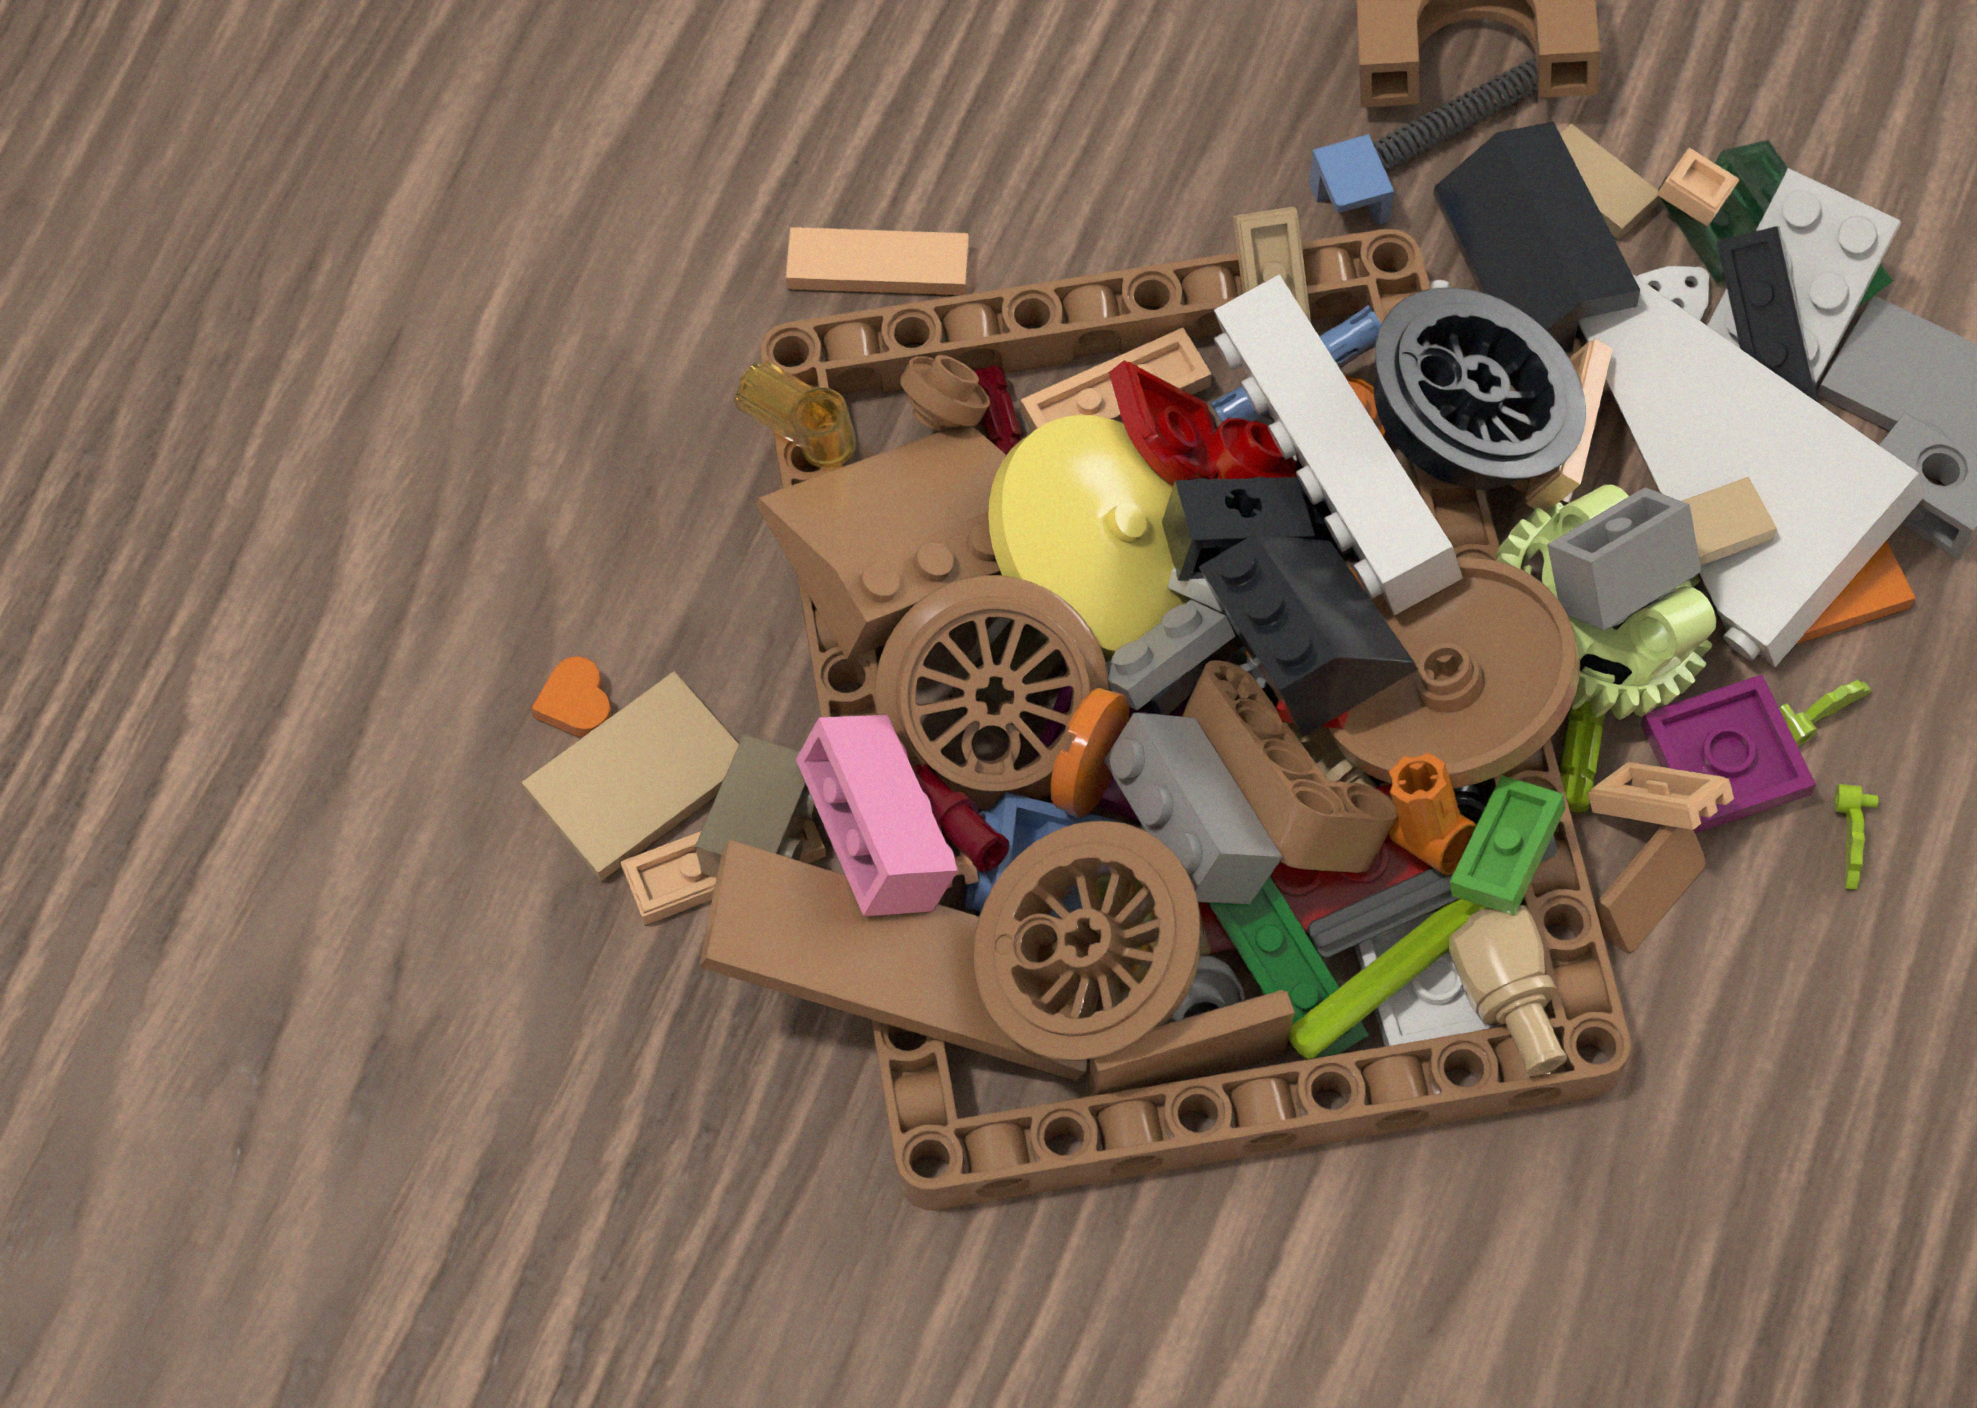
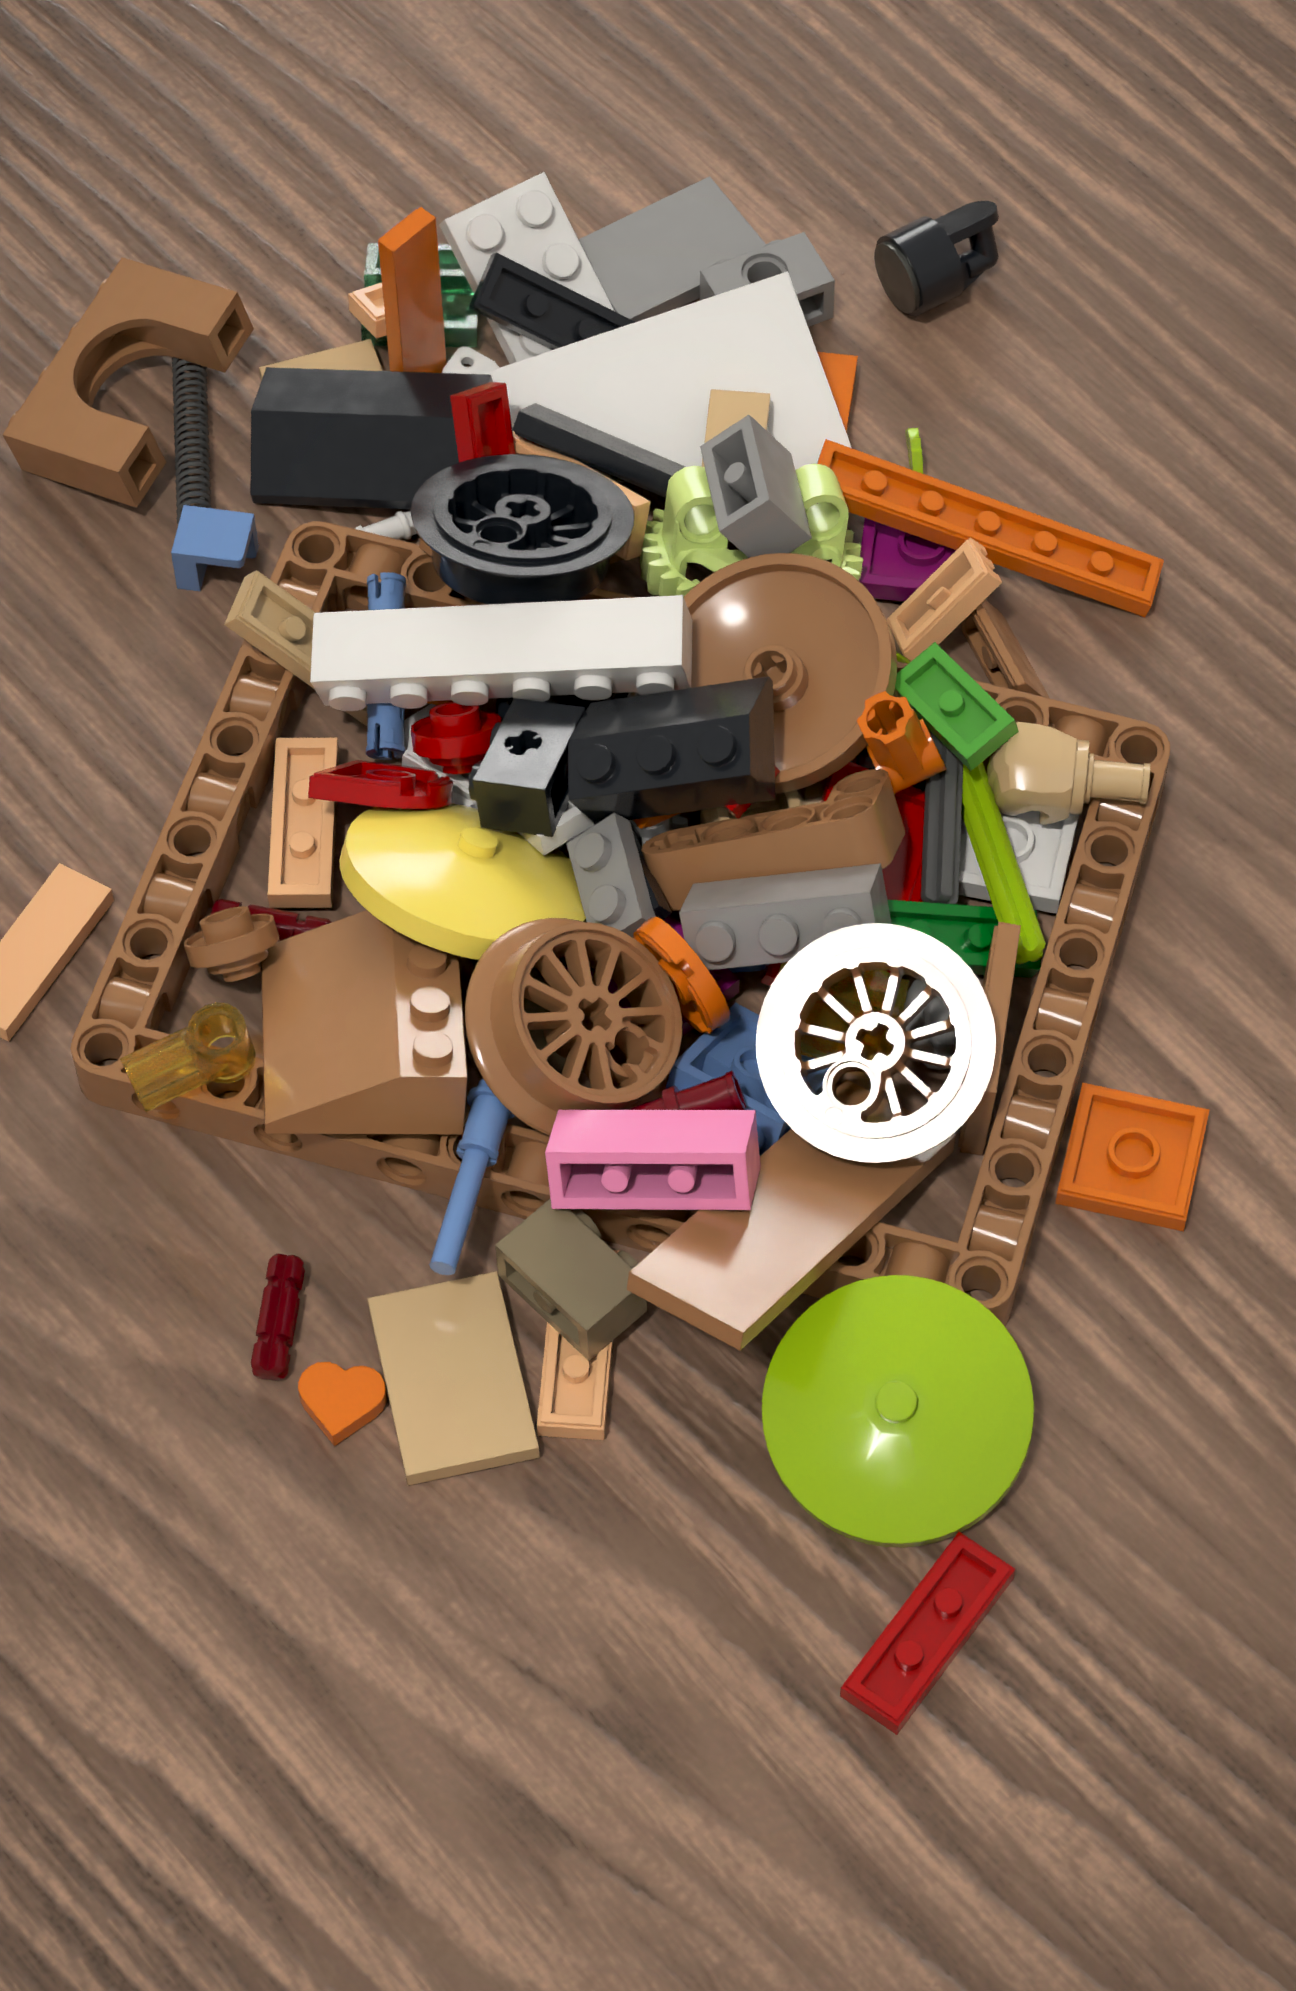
camera: 65 degrees left, 5 degrees down
lime piece [1834,784,1878,889] -> none
none -> dark red axle [251,1254,305,1381]
none -> orange tile [378,207,447,373]
none -> medium blue pin [429,1079,515,1275]
none -> red tile [450,382,515,463]
none -> black tile [512,403,686,498]
none -> lime dish [762,1275,1034,1548]
none -> orange tile [817,439,1164,617]
none -> red tile [840,1532,1016,1735]
none -> orange tile [1055,1082,1210,1232]

